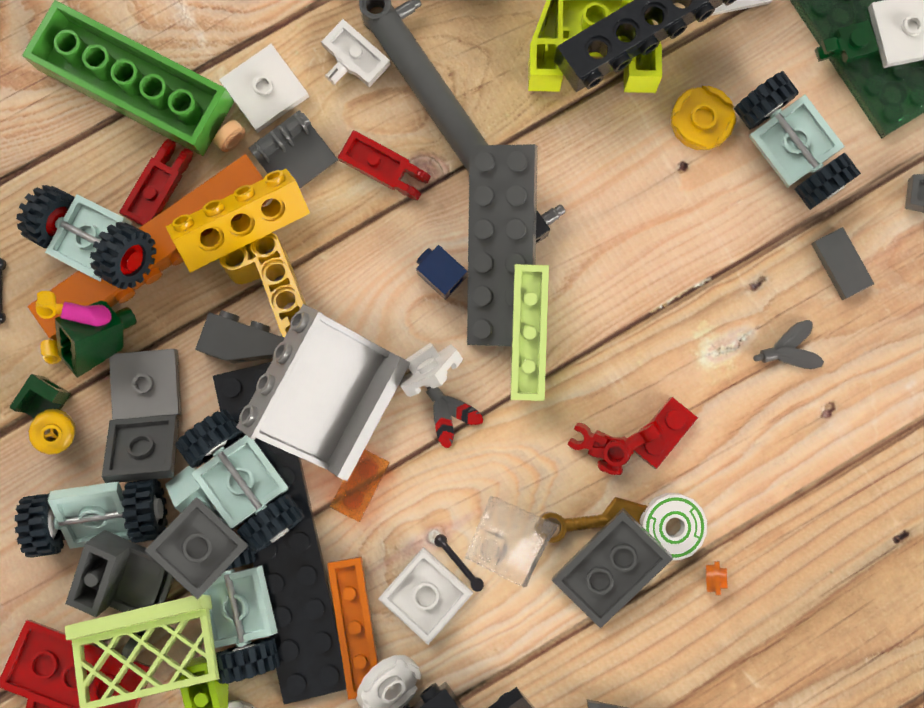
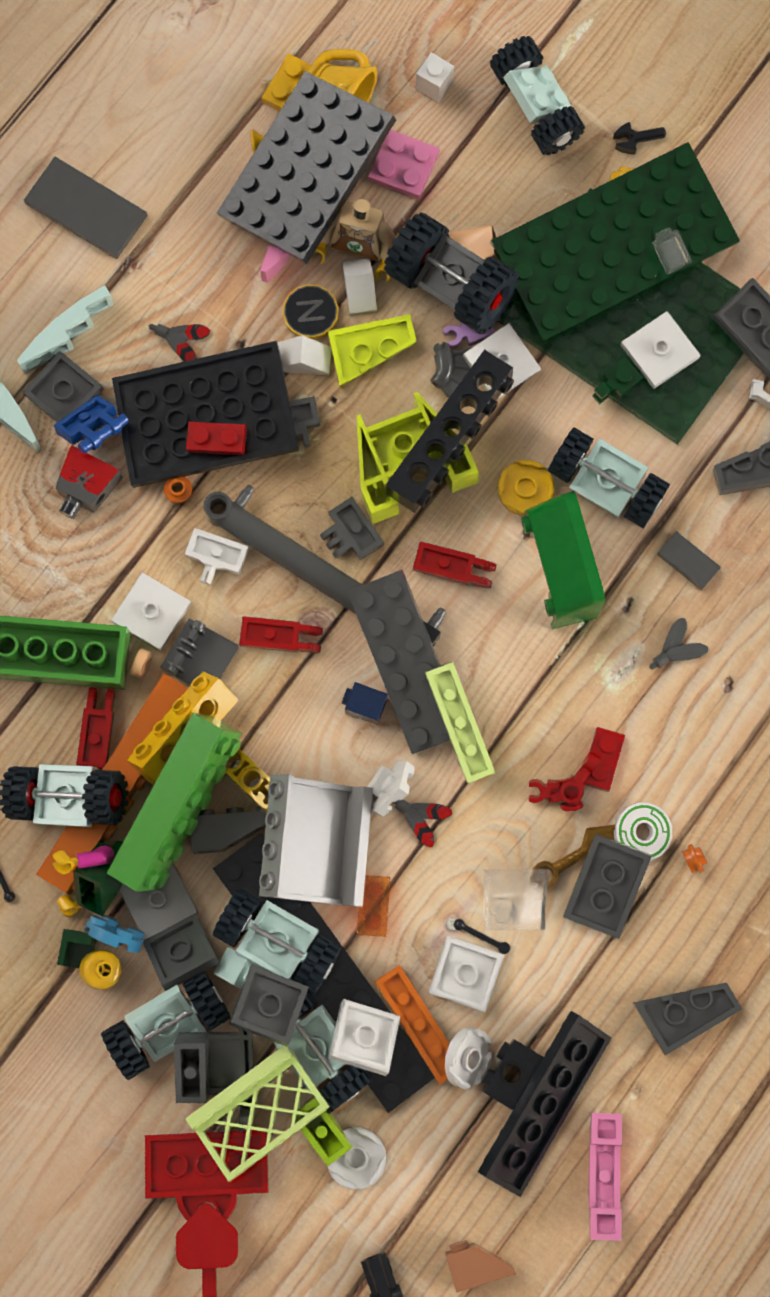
camera: 25 degrees left, 5 degrees down
none -> dark azure plate [84,915,145,953]
none -> bright green brick [107,713,242,892]
none -> dark grey hinge [320,497,384,561]
none -> white plate [328,999,400,1076]
none -> red hinge [412,542,497,588]
none -> green windscreen [521,491,605,630]

